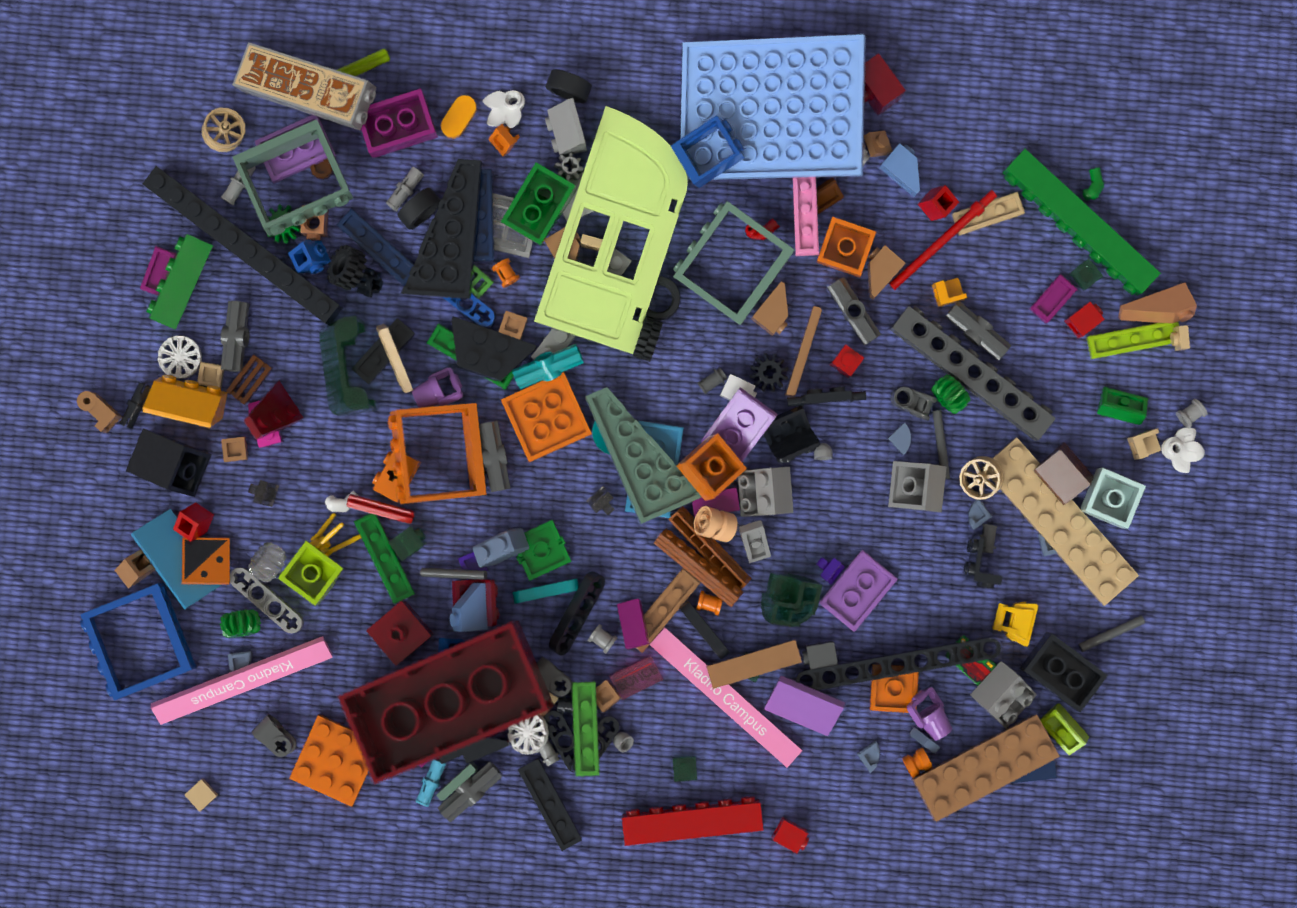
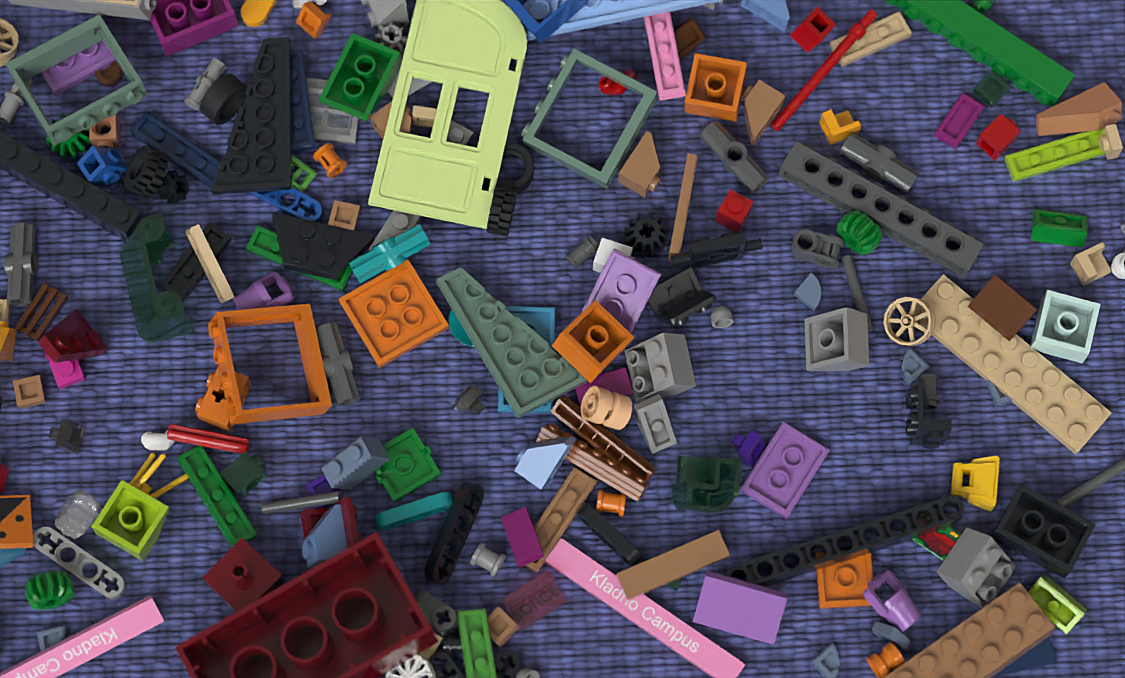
camera: 10 degrees left, 15 degrees down
dark grey brick [802,641,838,670] -> none
none -> slope [514,436,577,489]

